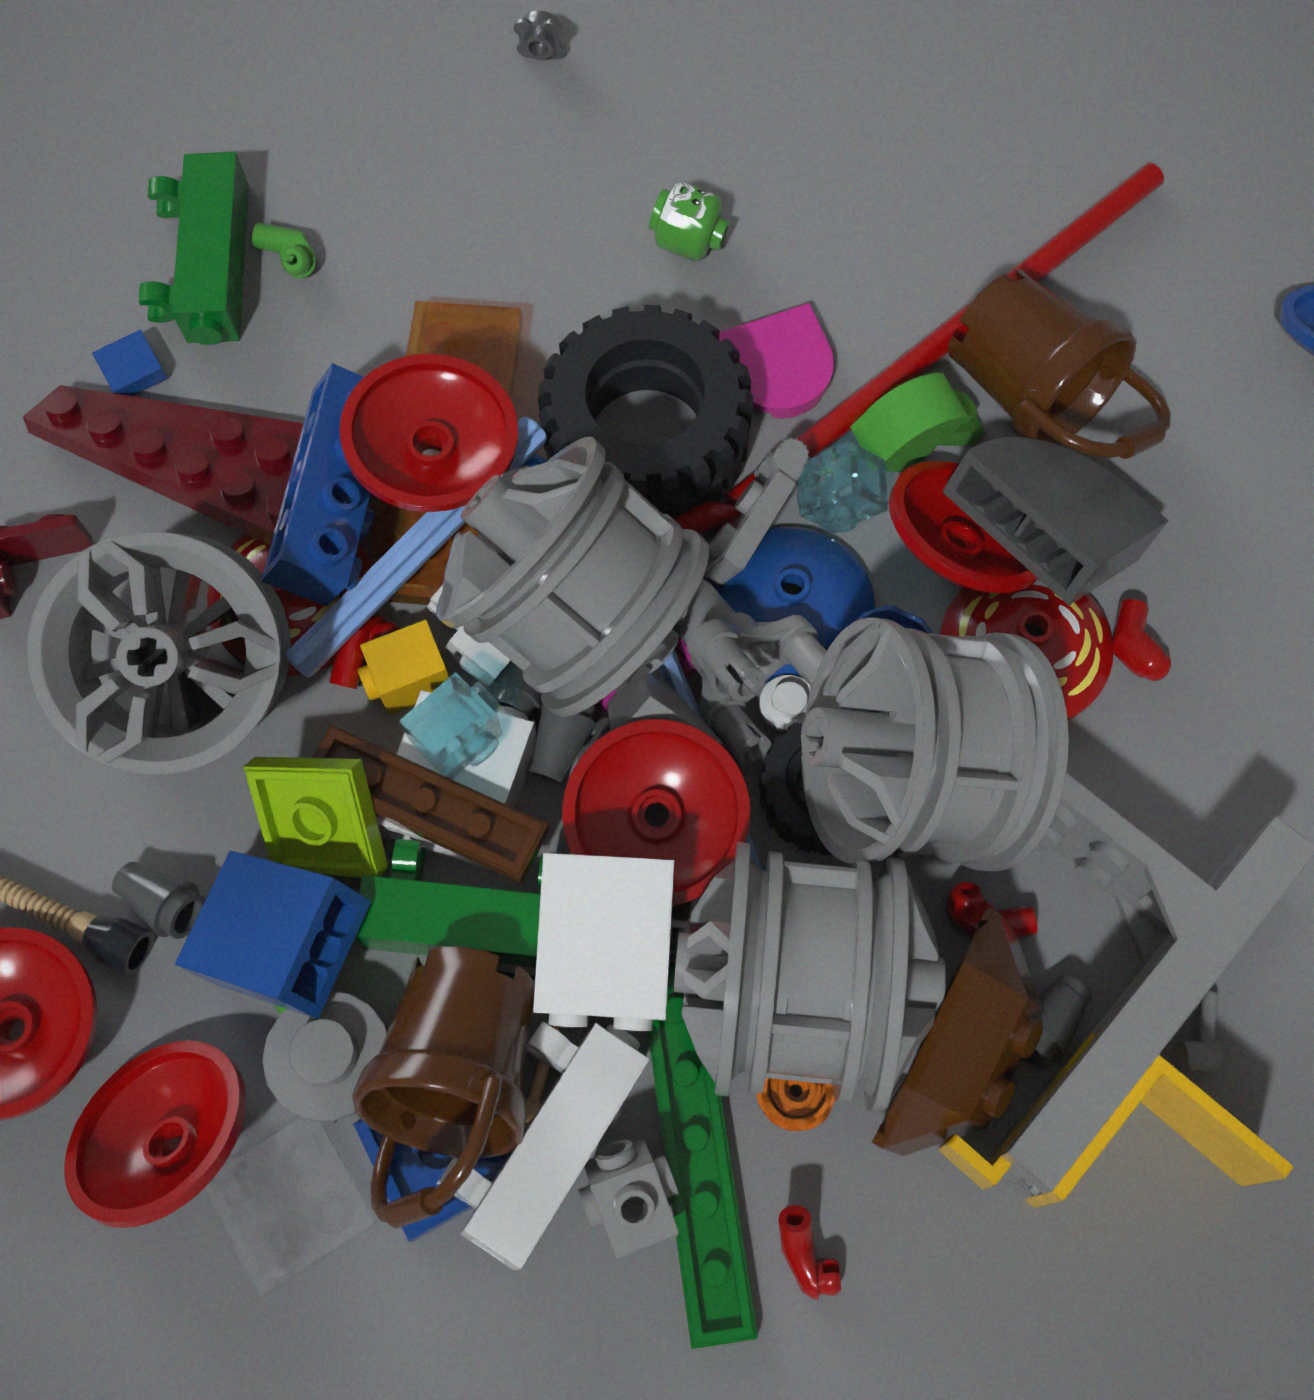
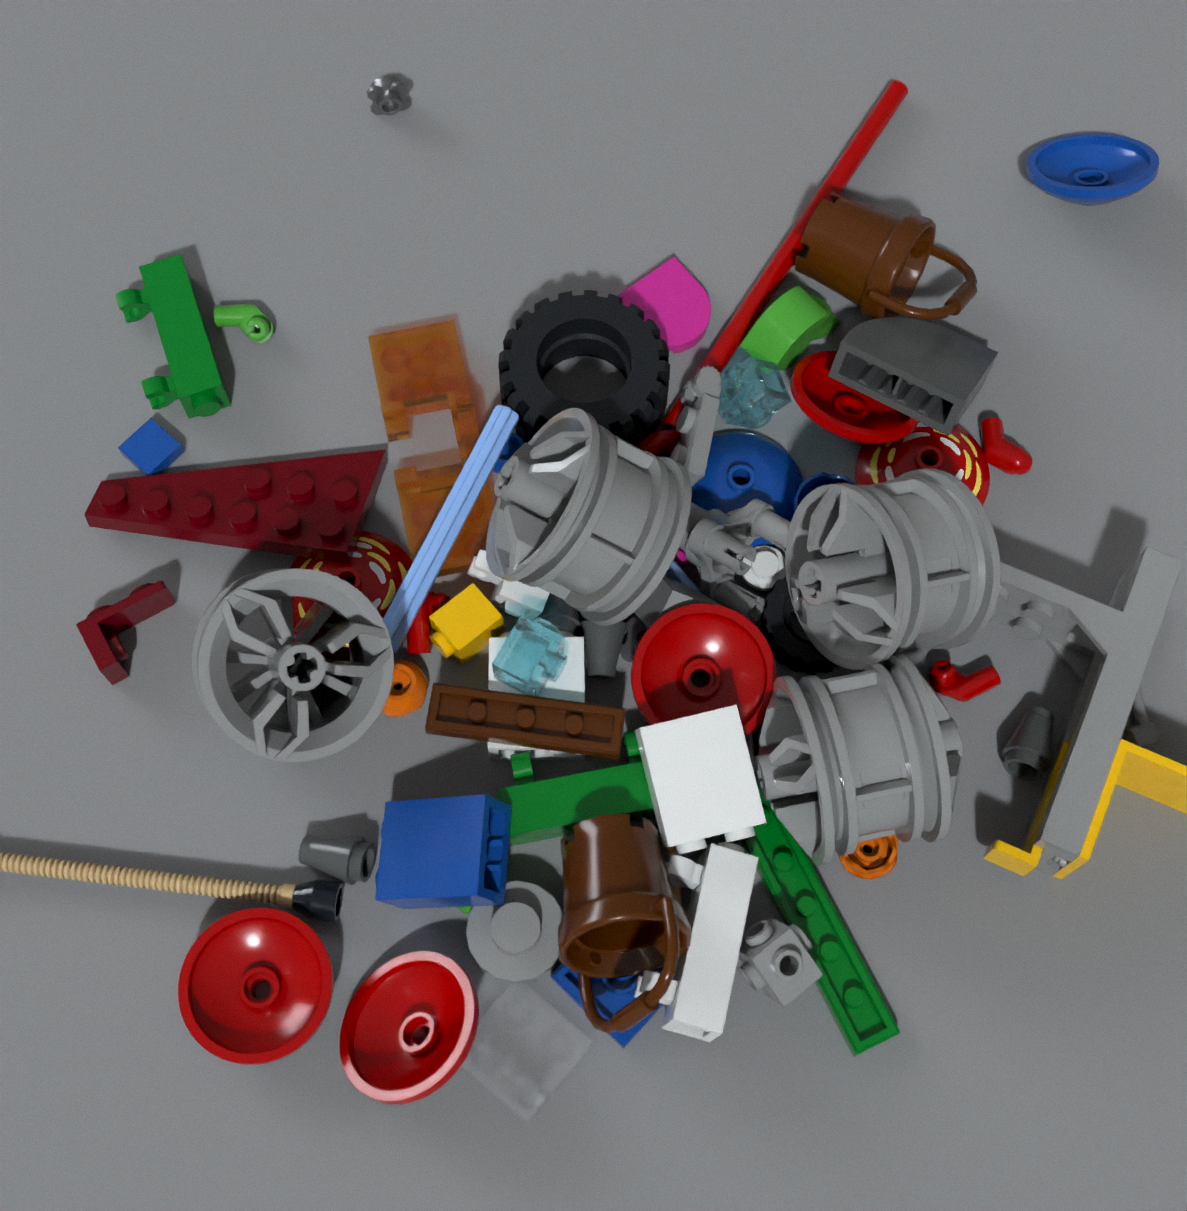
camera: 20 degrees left, 0 degrees up
lime tile [243,757,389,878] -> none
blue brick [261,363,374,606] -> none
red dish [340,354,518,512] -> none
bright green head [649,182,730,261] -> none
red arm [778,1205,842,1300] -> none
reddish brown wedge [872,907,1043,1156] -> none
none -> orange plate [382,659,428,717]

